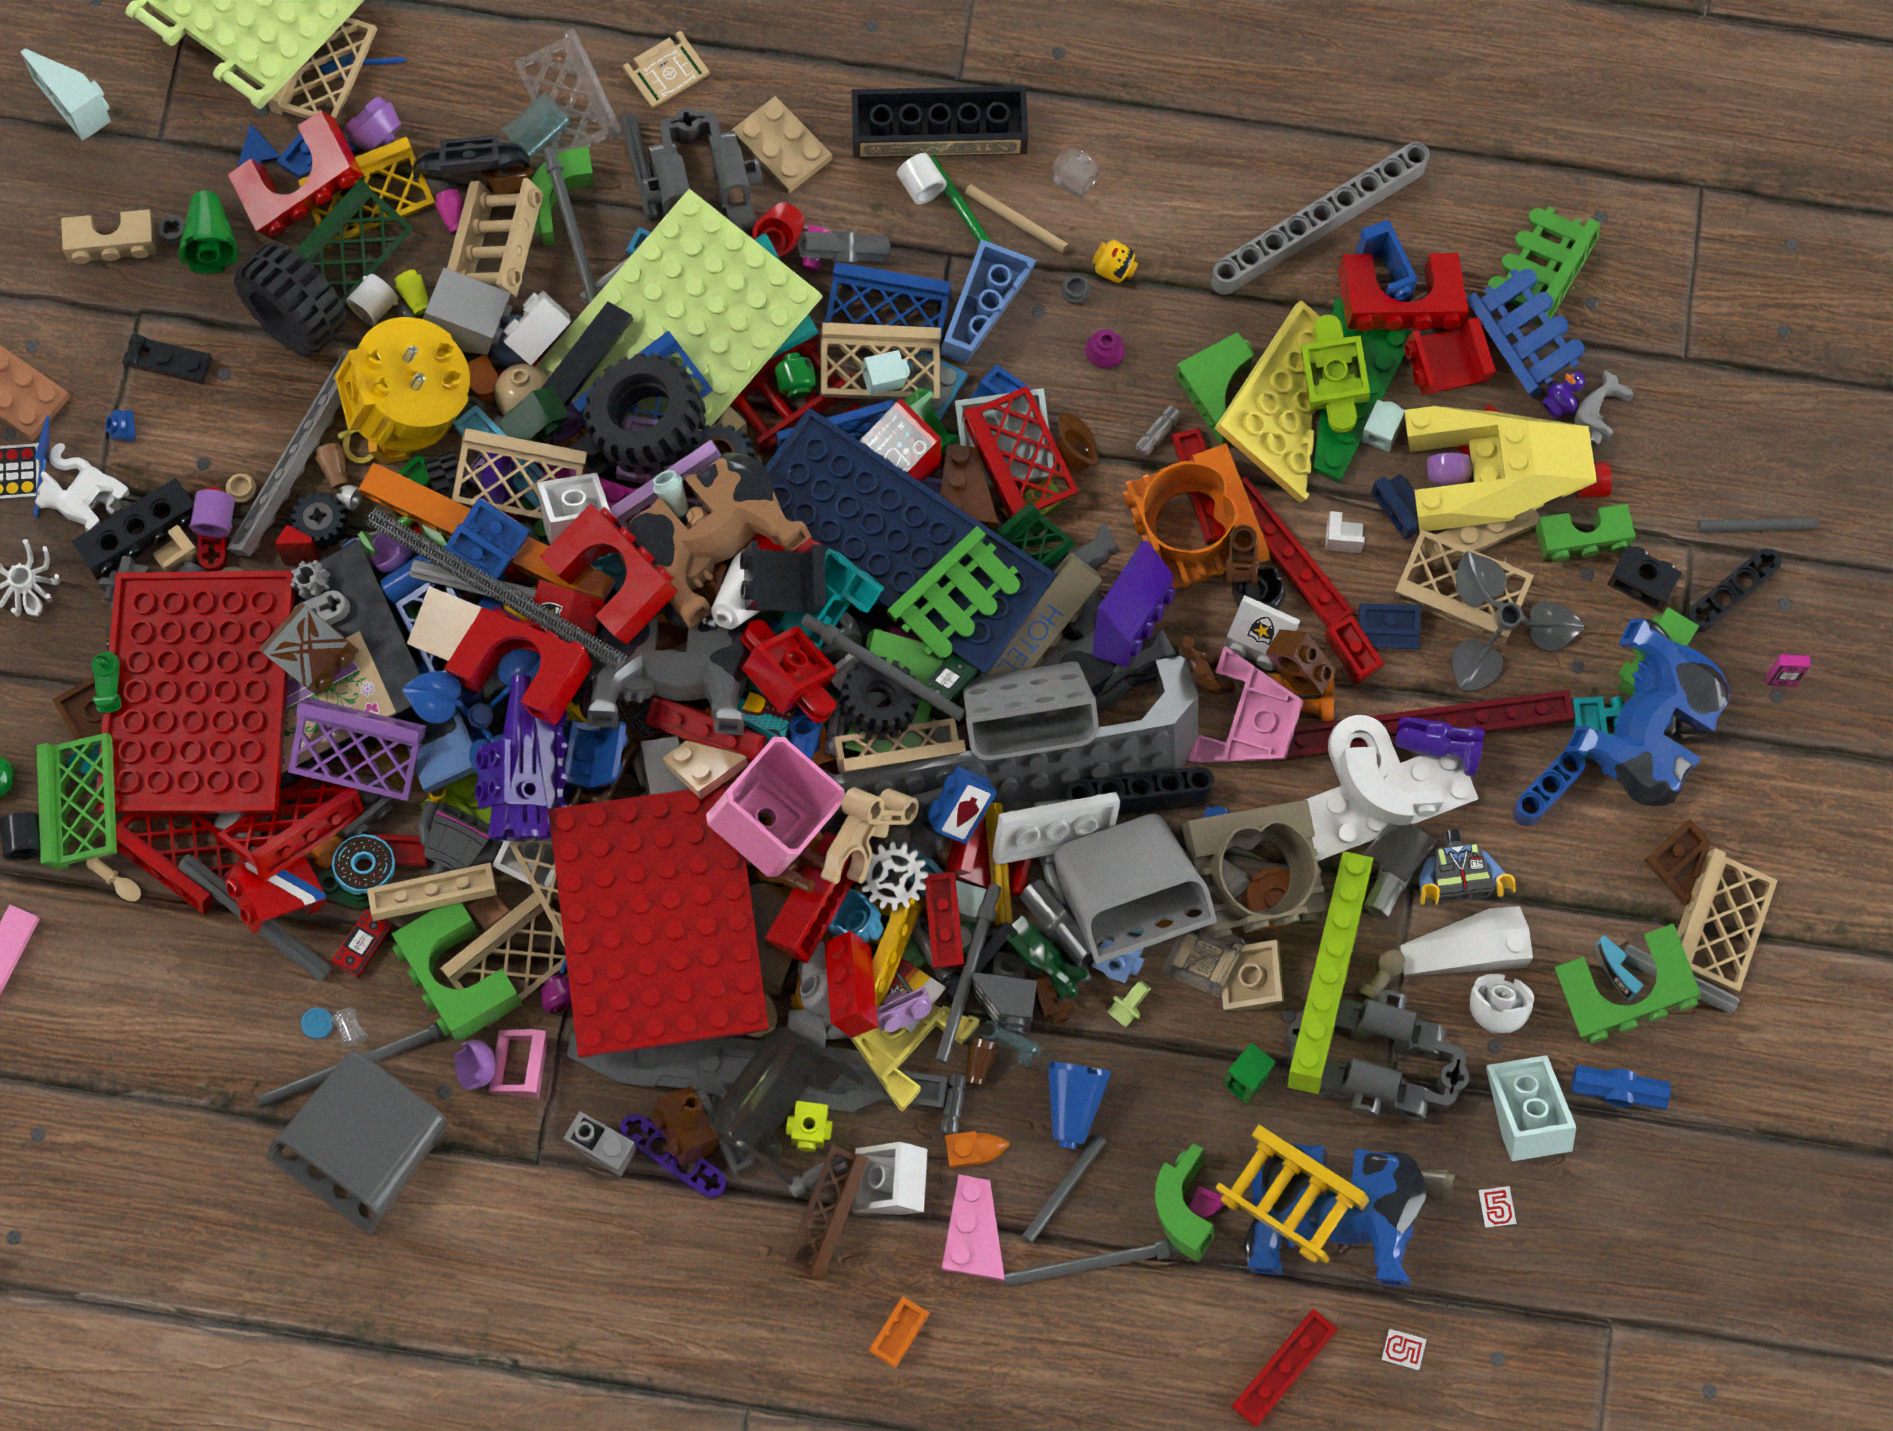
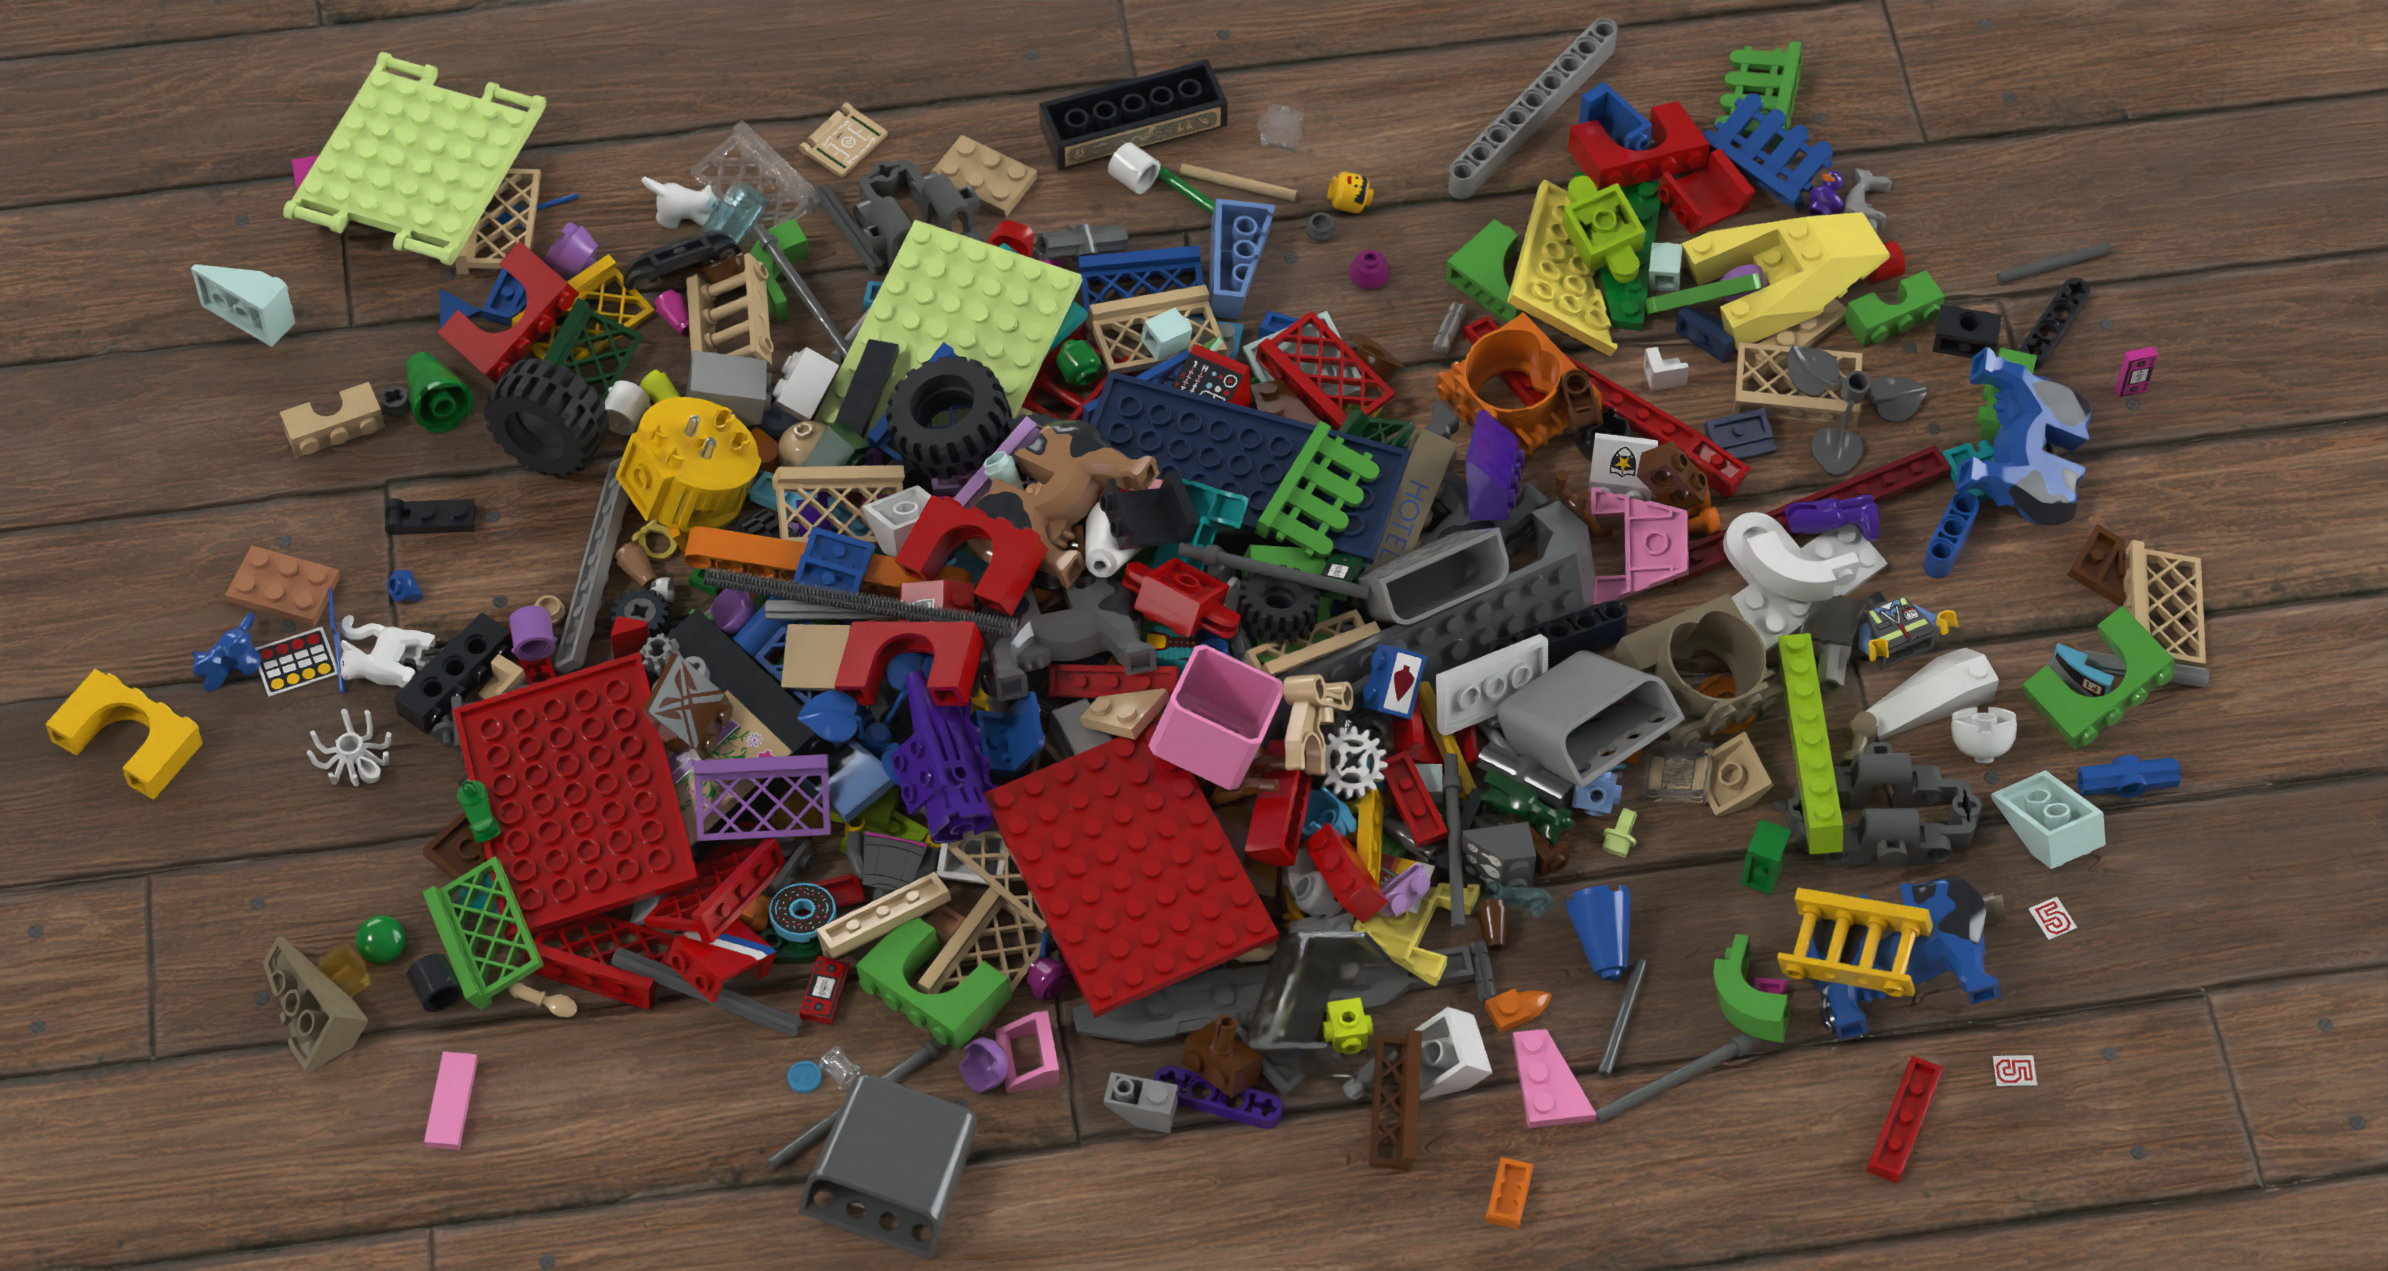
camera: 15 degrees left, 15 degrees down
none -> white animal [642,177,719,230]
none -> bright green beam [1645,273,1762,314]

